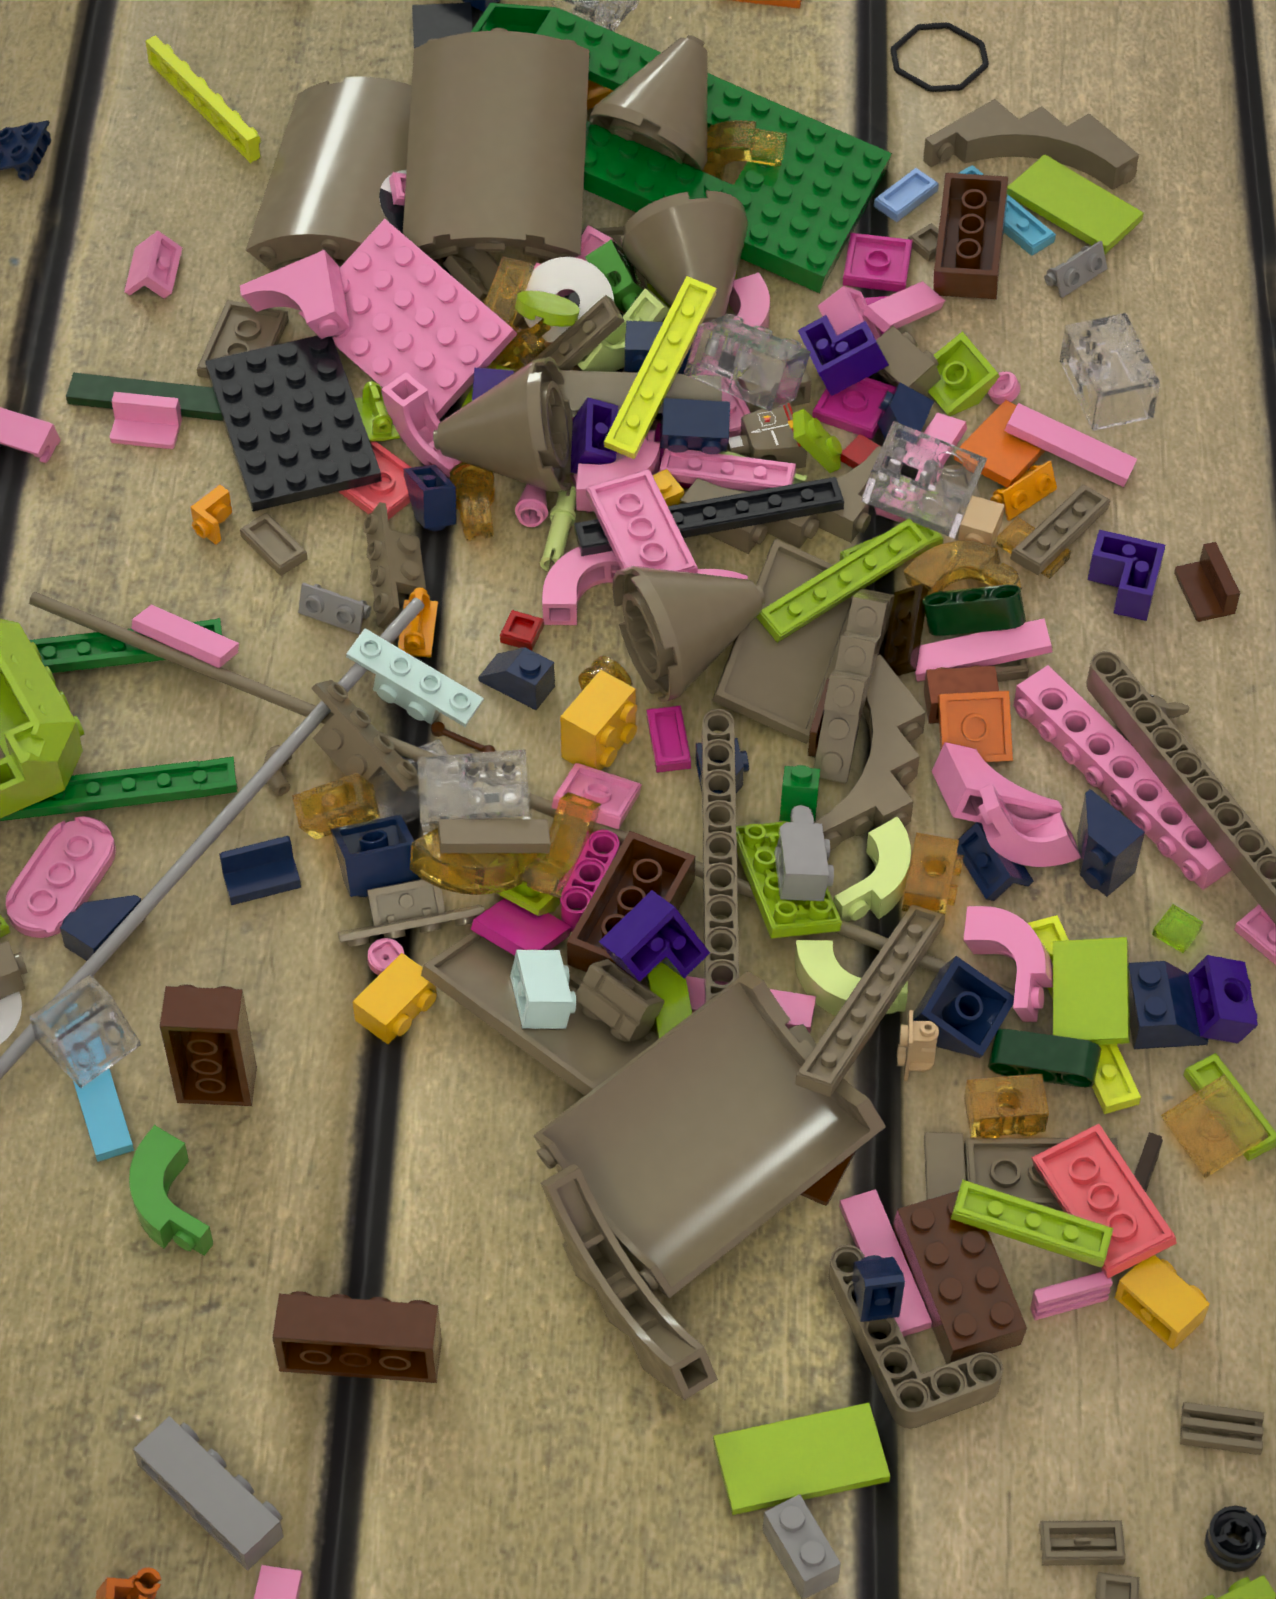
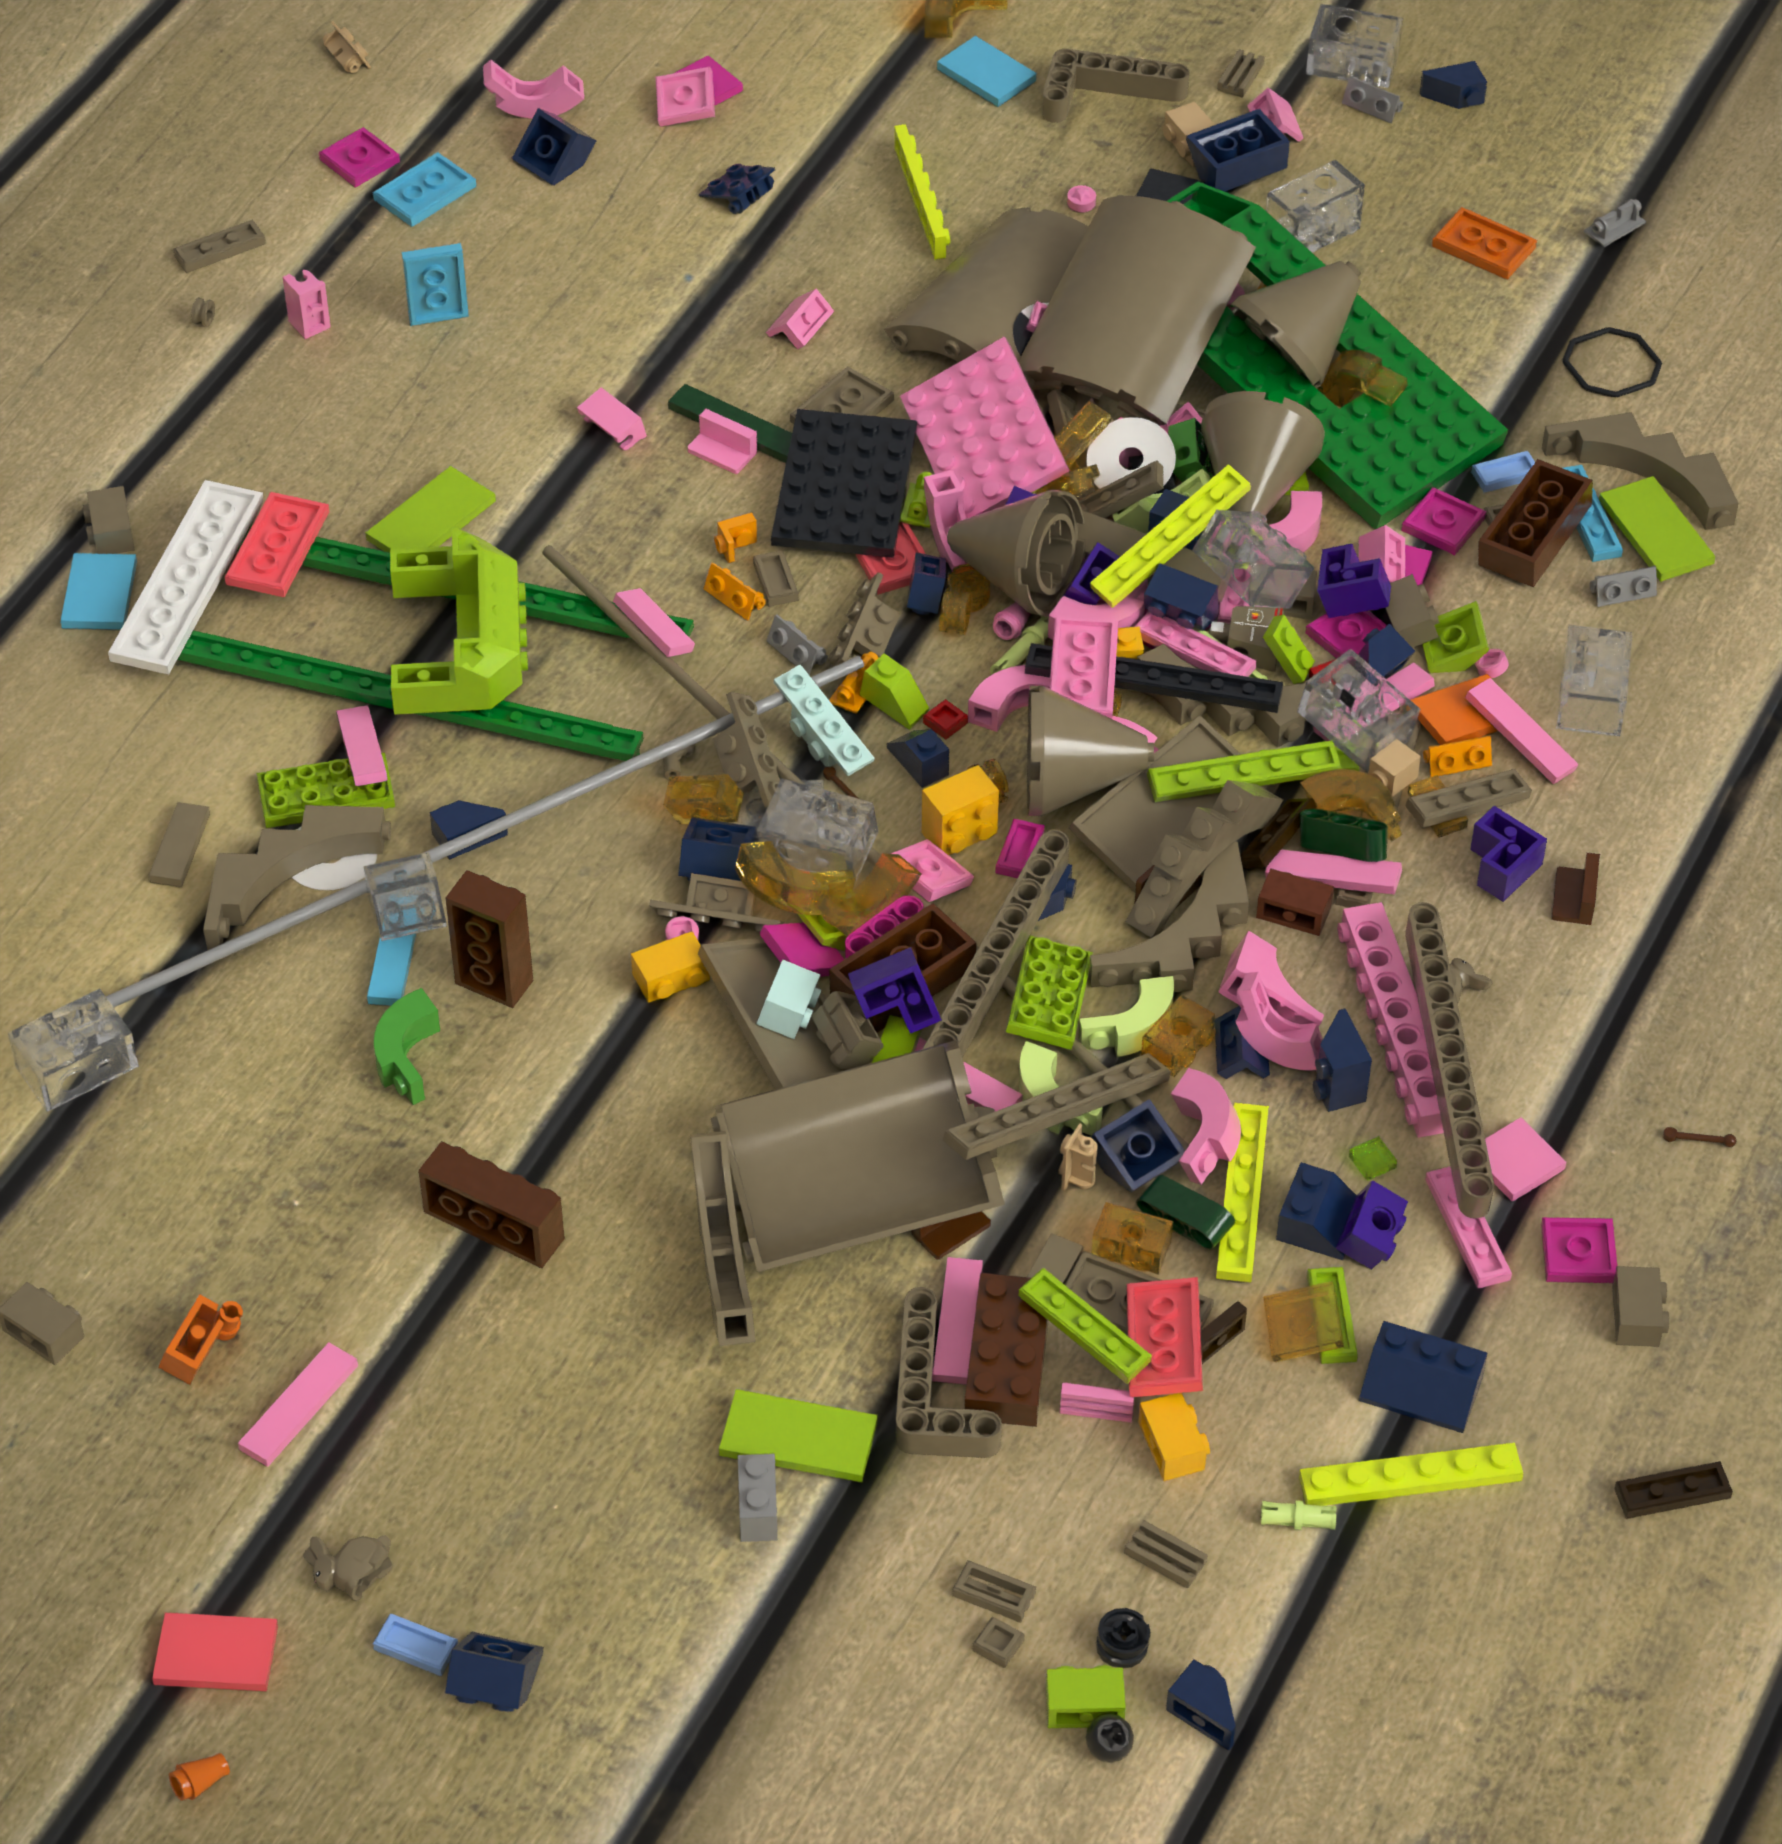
camera: 25 degrees right, 5 degrees down
bright pink tile [6,816,116,938] -> none
light grey brick [133,1416,284,1571] -> none
dark blue panel [219,836,301,905] -> none
bright pink arch [240,250,350,339] -> none
dark tan tile [438,819,551,853] -> none
lime tile [515,291,580,327] -> none
light grey hinge [774,805,834,901] -> none
green slope [779,765,820,822] -> none
dark blue slope [852,1255,905,1322] -> none
bright pink tile [863,281,945,333] -> none
orange tile [938,691,1013,762] -> none
lime tile [1053,937,1130,1045] -> none
none -> light orange hinge [703,562,766,621]
none -> lime slope [859,653,929,730]
none -> bright pink tile [1067,185,1096,212]

